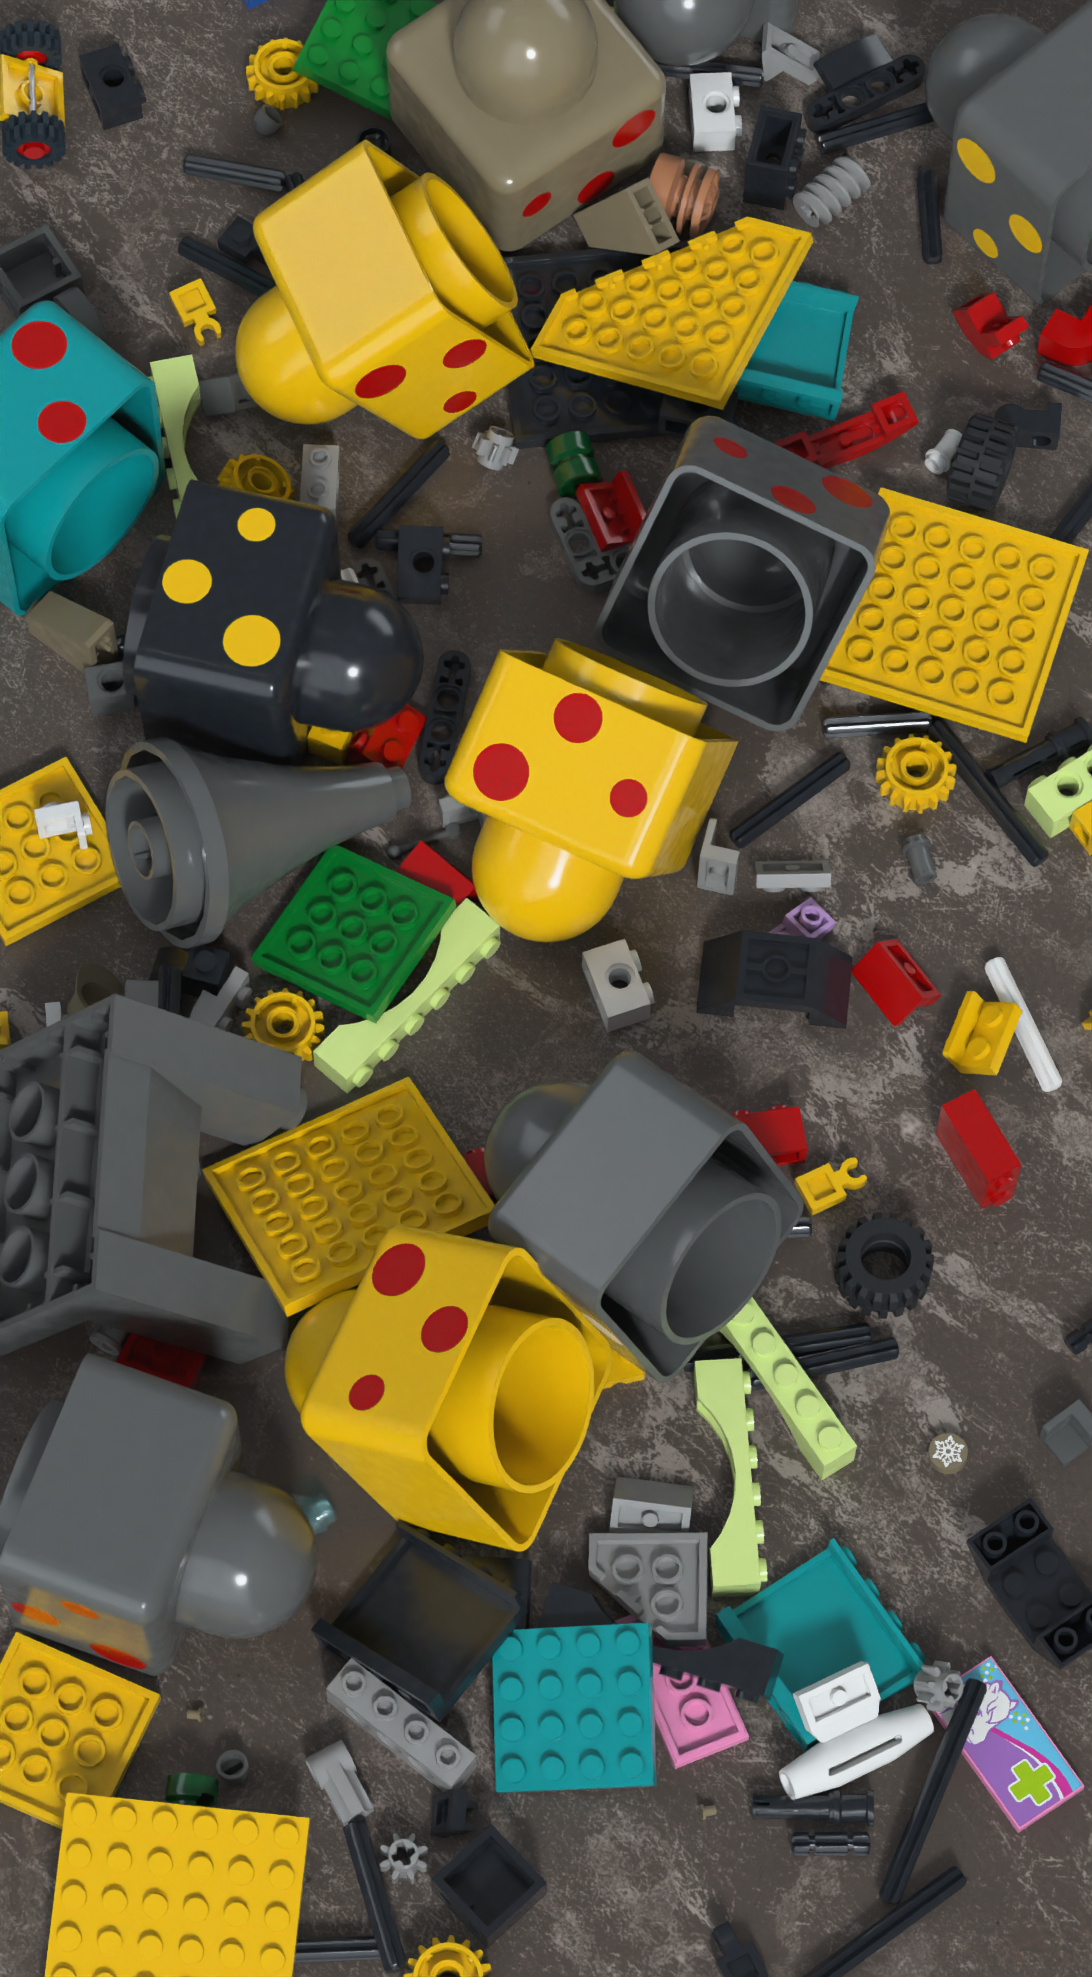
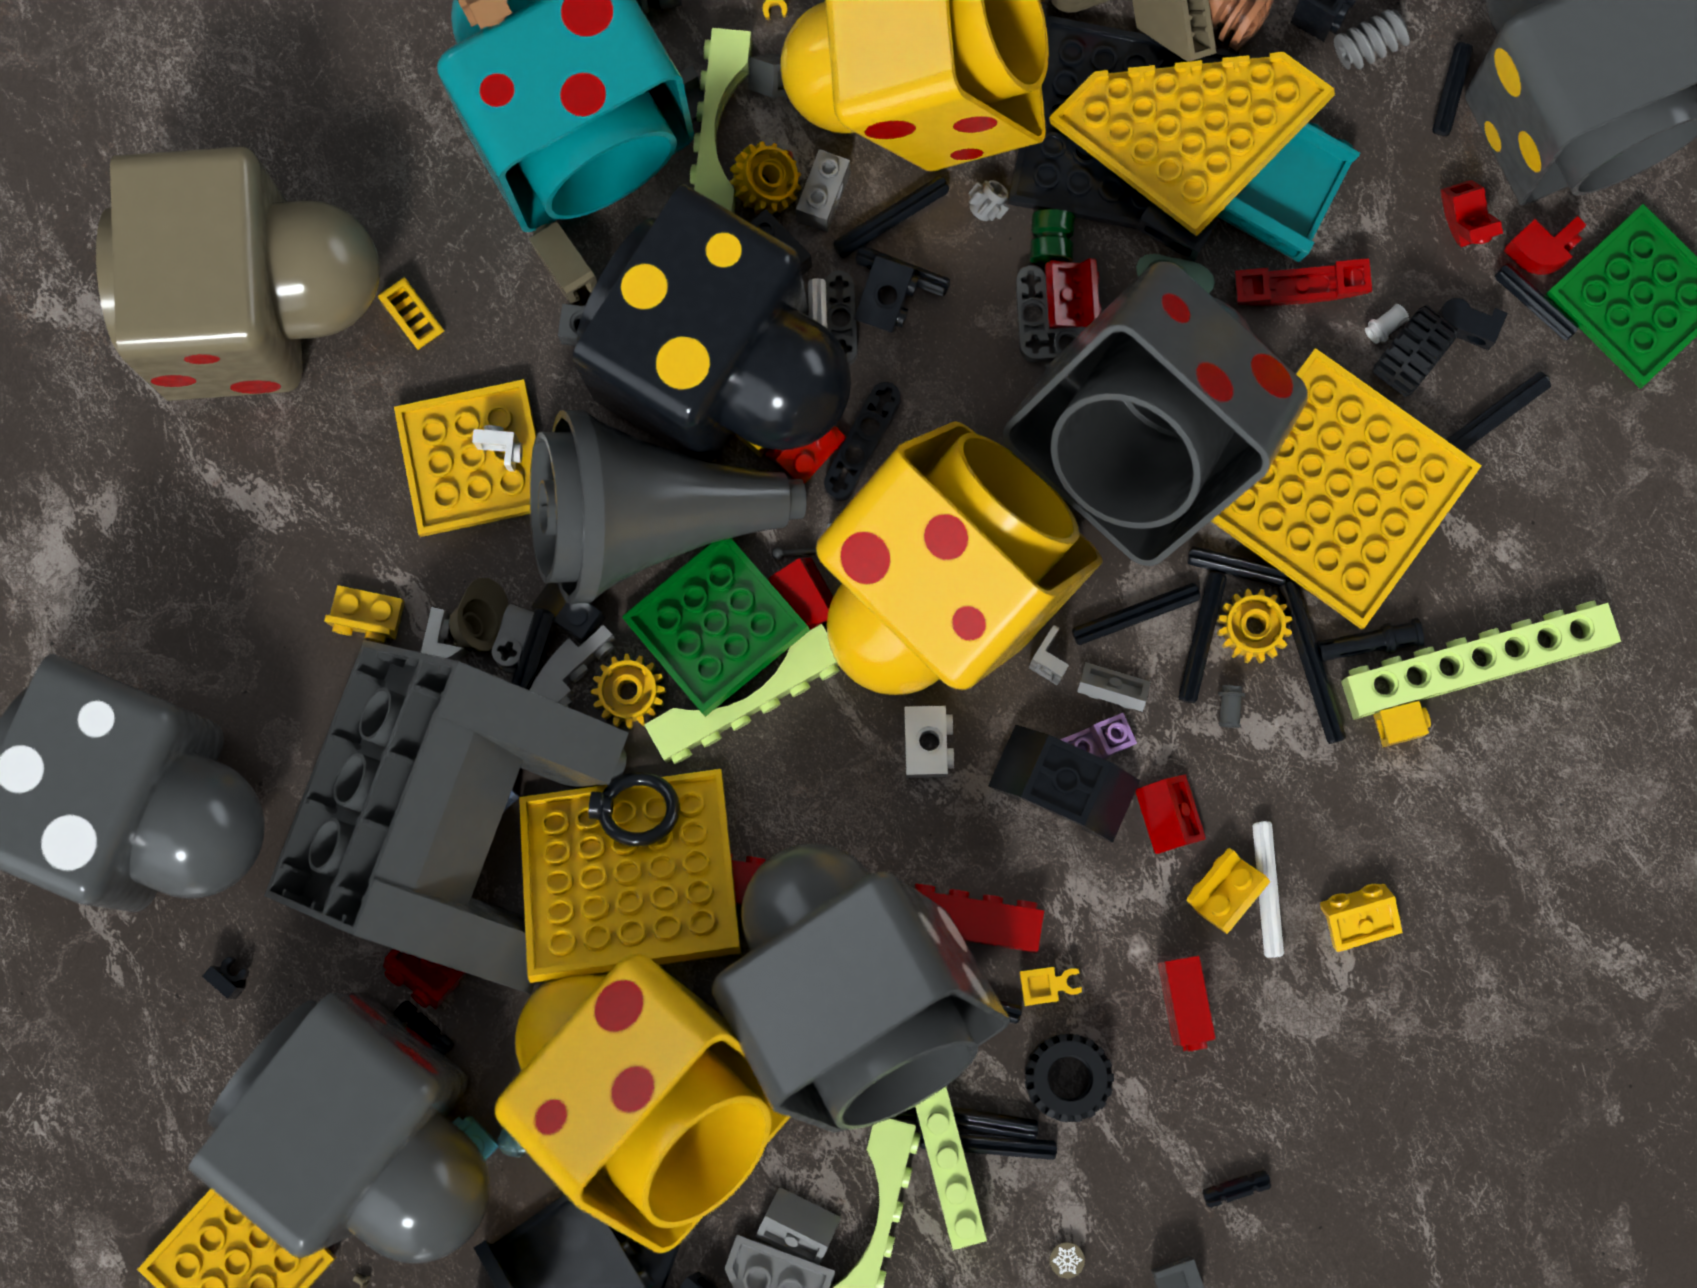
camera: 25 degrees right, 15 degrees up
none -> black piece [589,772,680,846]
none -> black axle [1178,573,1227,703]

